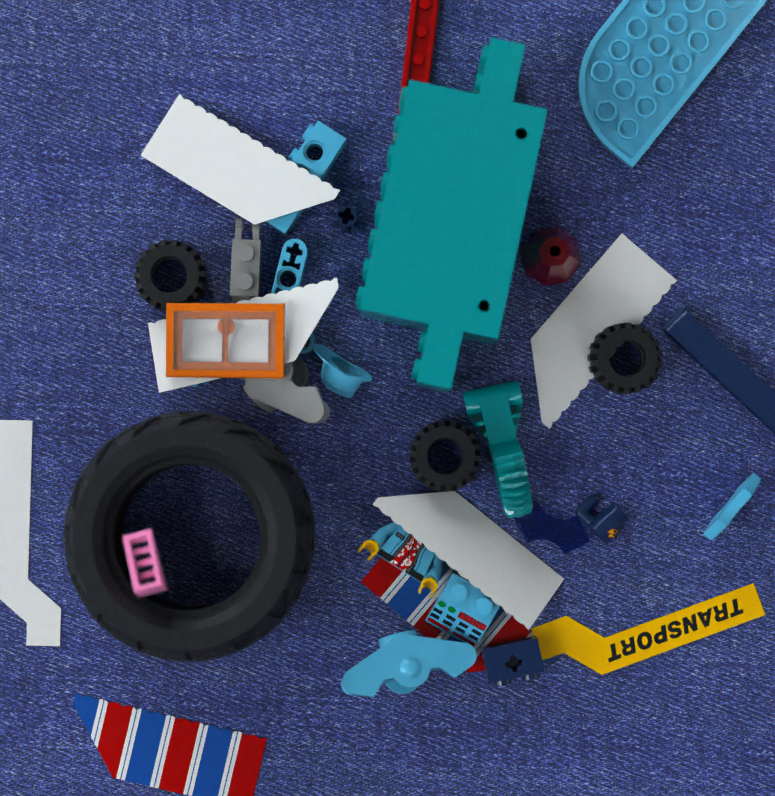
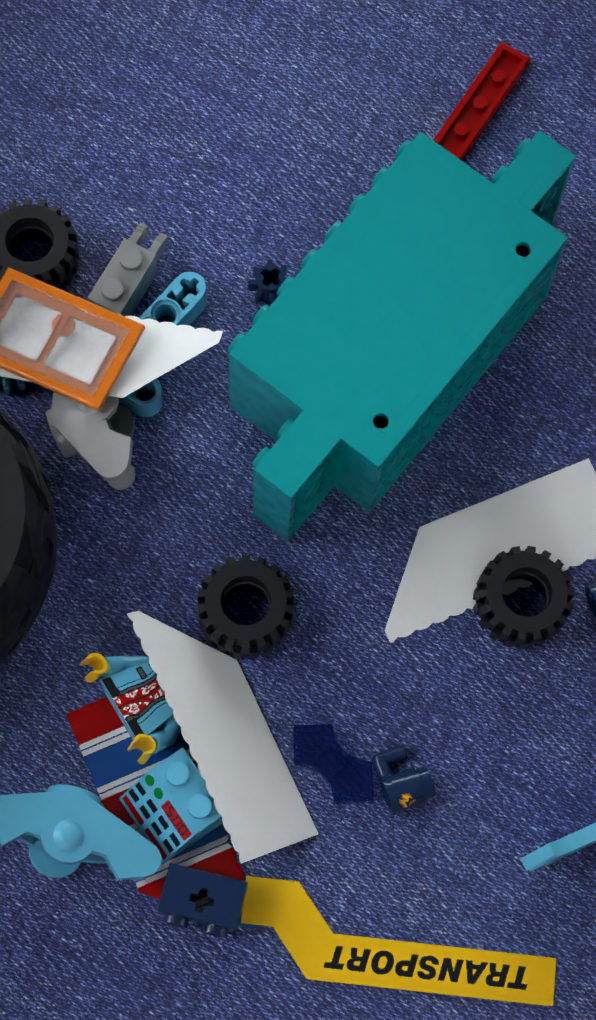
camera: 20 degrees right, 15 degrees down
white sticker [141,94,340,225] -> none
medium azure brick [264,121,347,236] -> none
medium azure piece [313,344,372,398] -> none
teal arm [462,380,533,518] -> none
dark red cone [521,227,581,287] -> none

